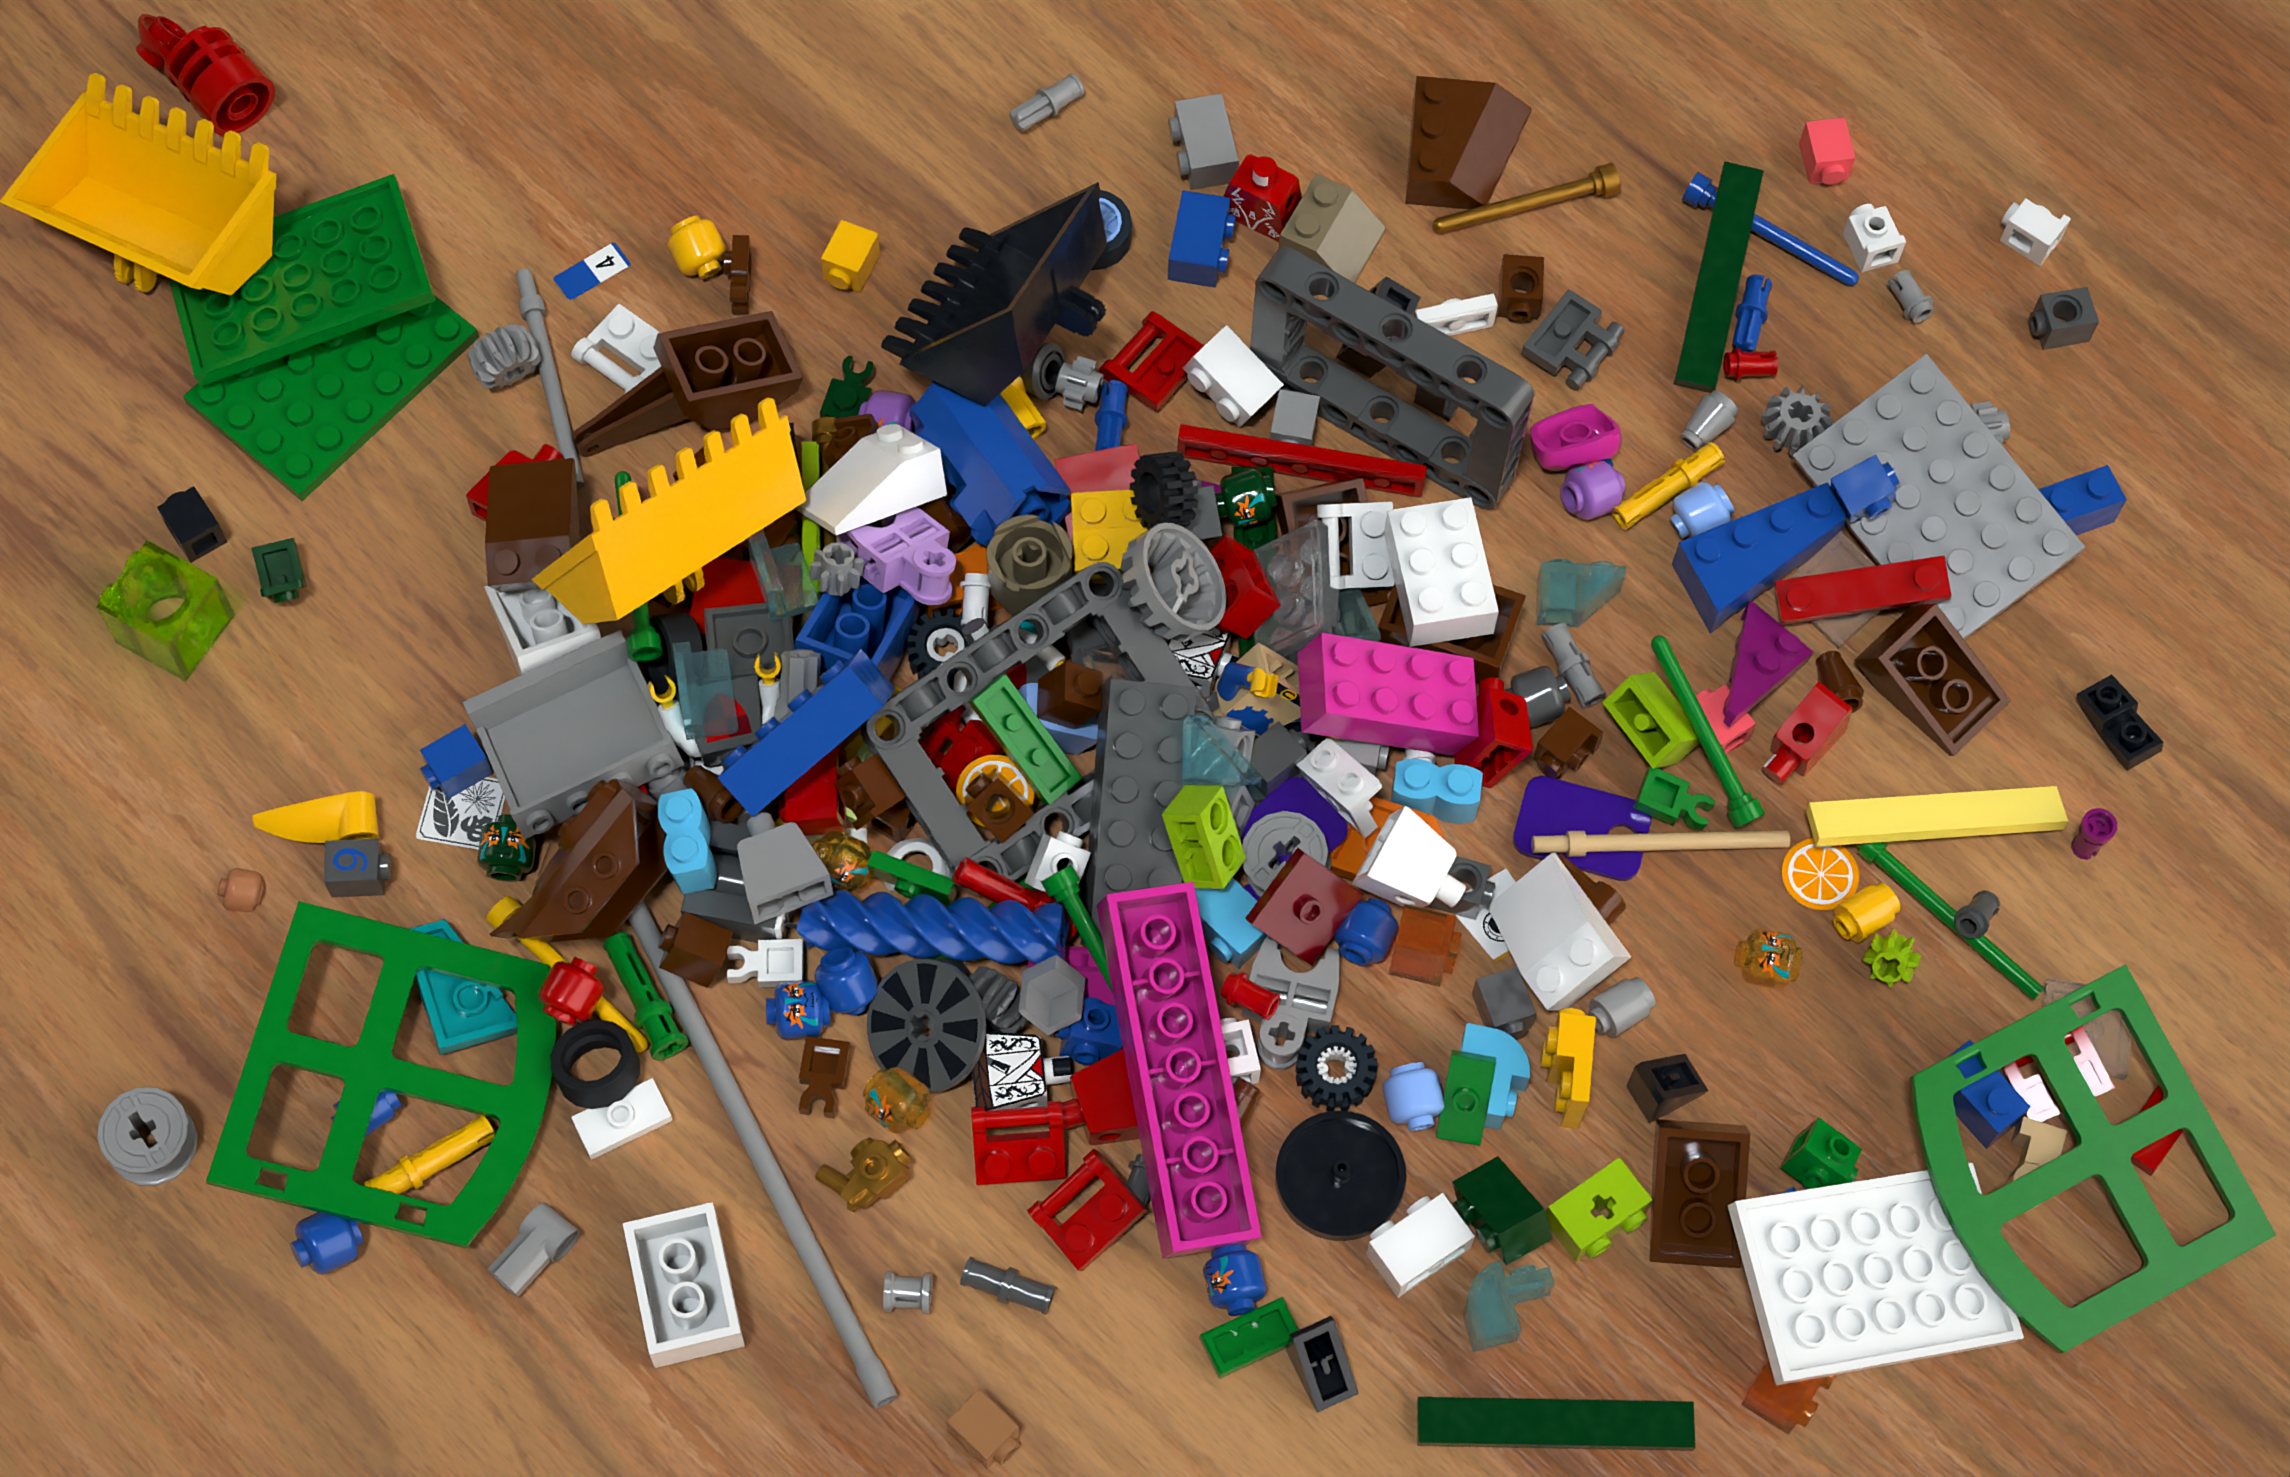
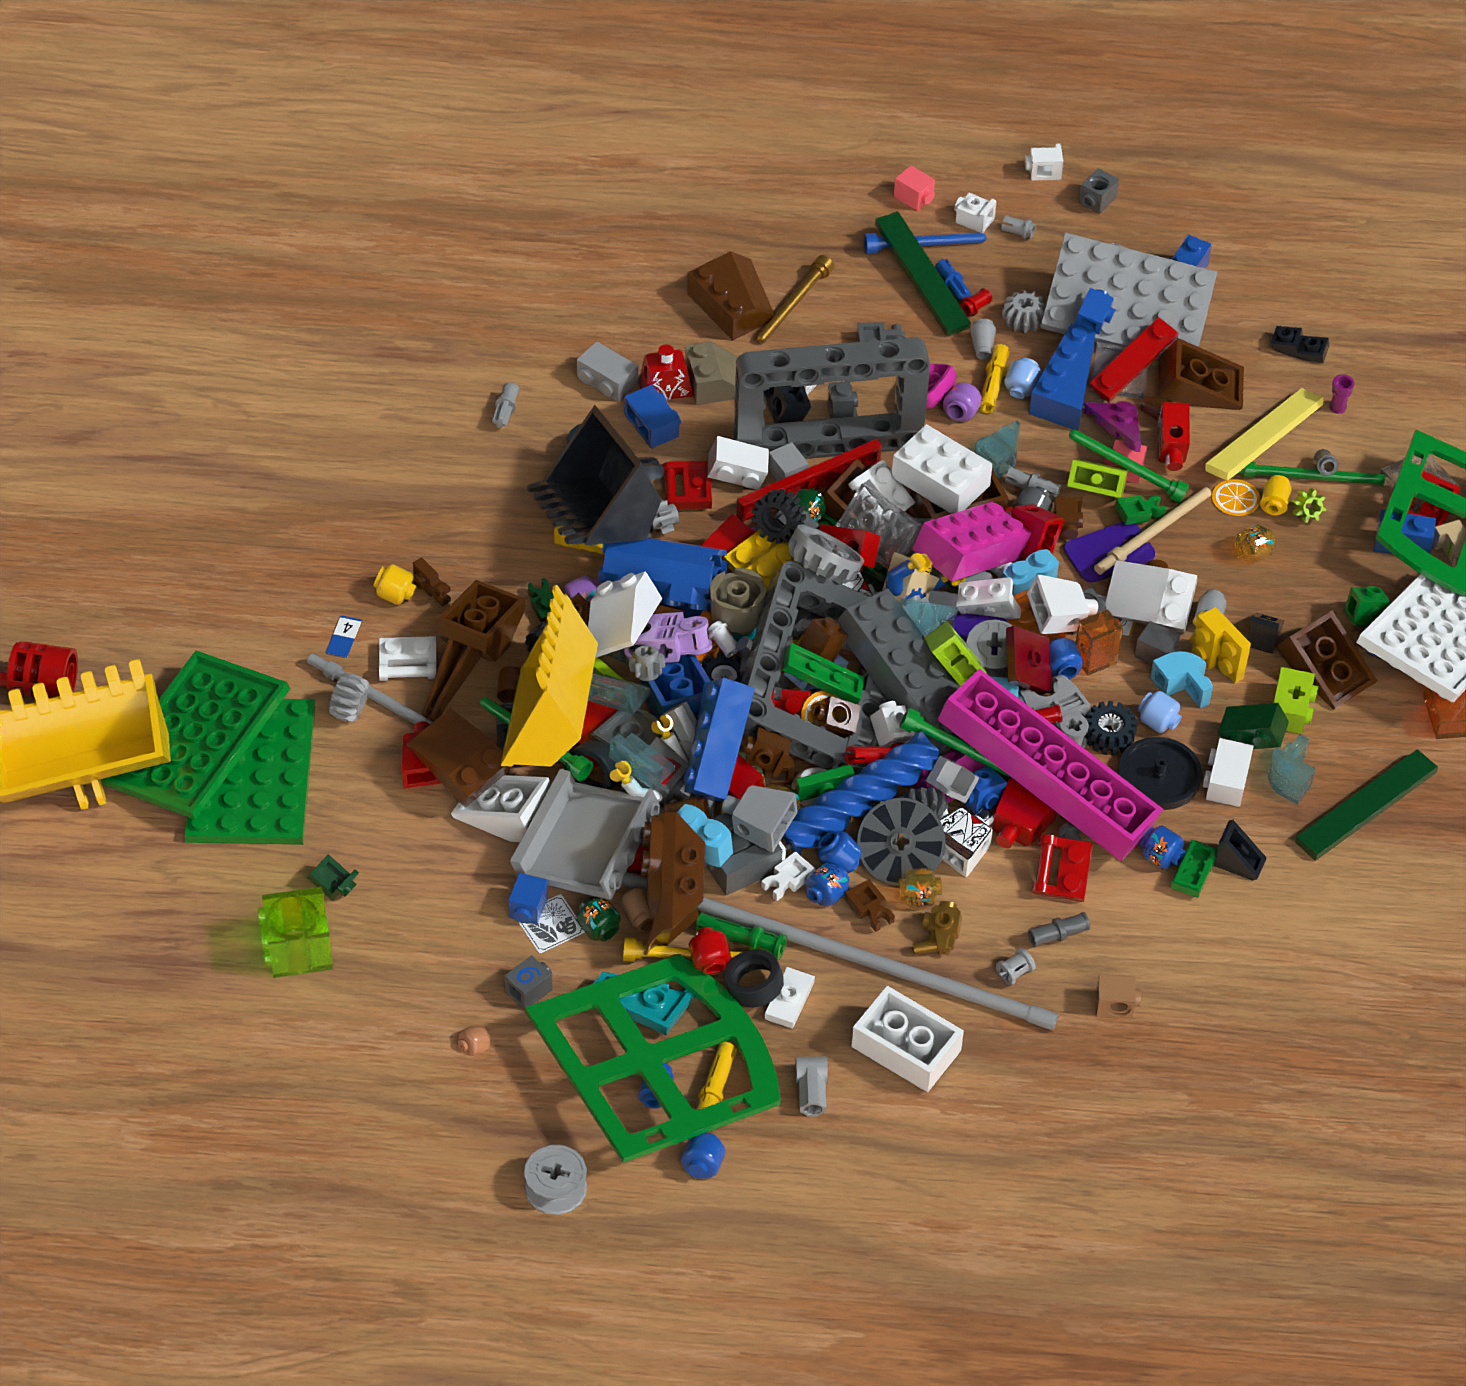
camera: 40 degrees left, 15 degrees down
black brick [157,486,227,563] -> none
yellow piece [252,791,379,843] -> none
reddish brown brick [658,911,733,988] -> none
yellow brick [821,220,880,293] -> none
red plate [971,1100,1066,1185] -> none
blue axle [1095,380,1128,451] -> none
green plate [1436,1050,1496,1146] -> none
reddish brown brick [1497,254,1544,322] -> none

